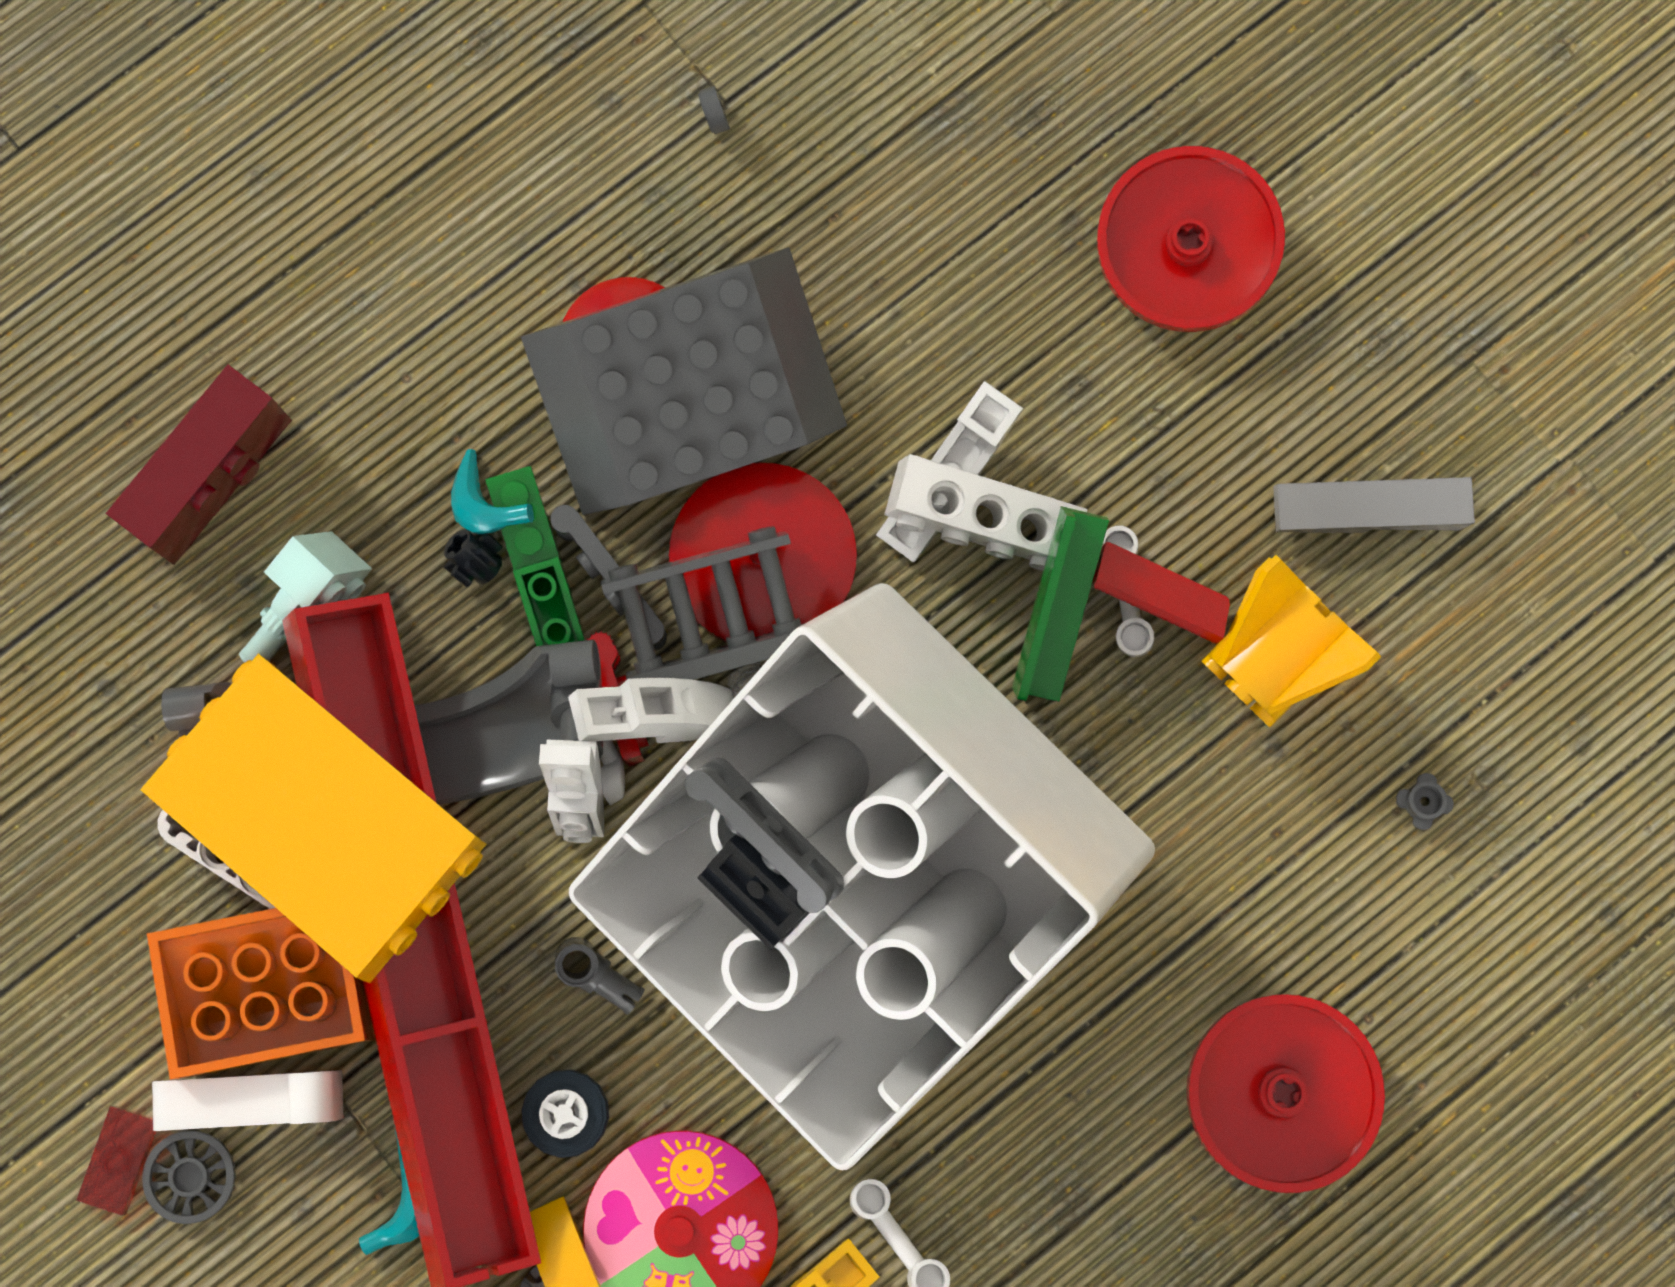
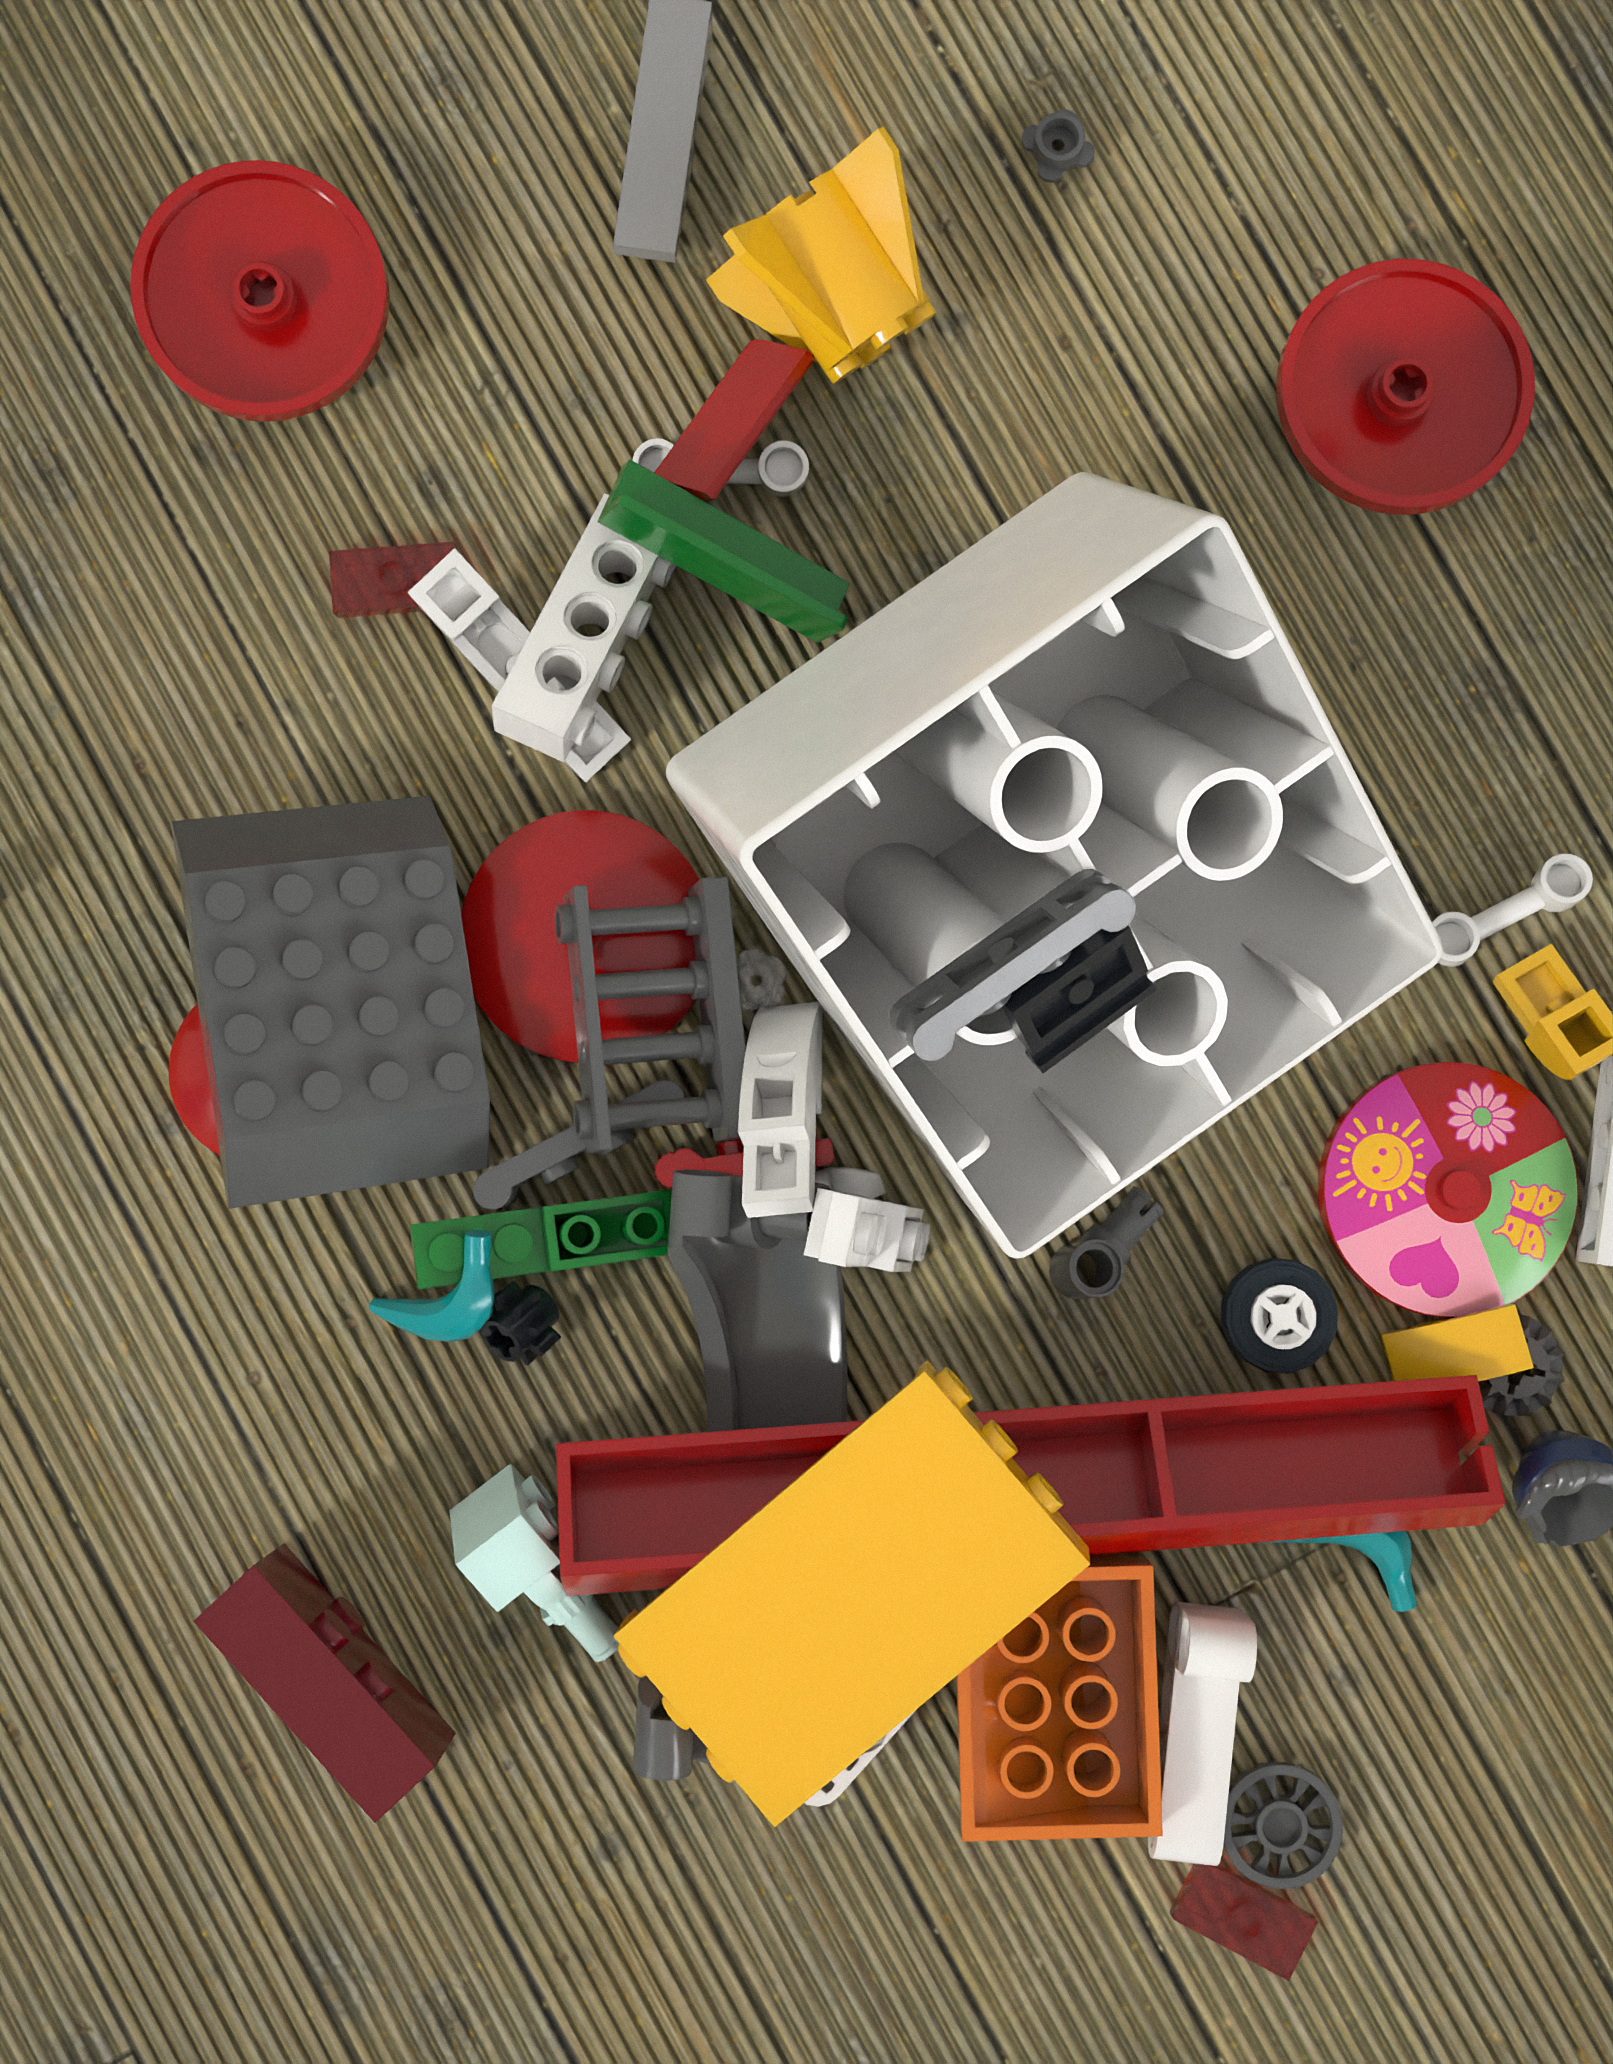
camera: 80 degrees left, 5 degrees up
none -> clear red plate [329,542,458,618]

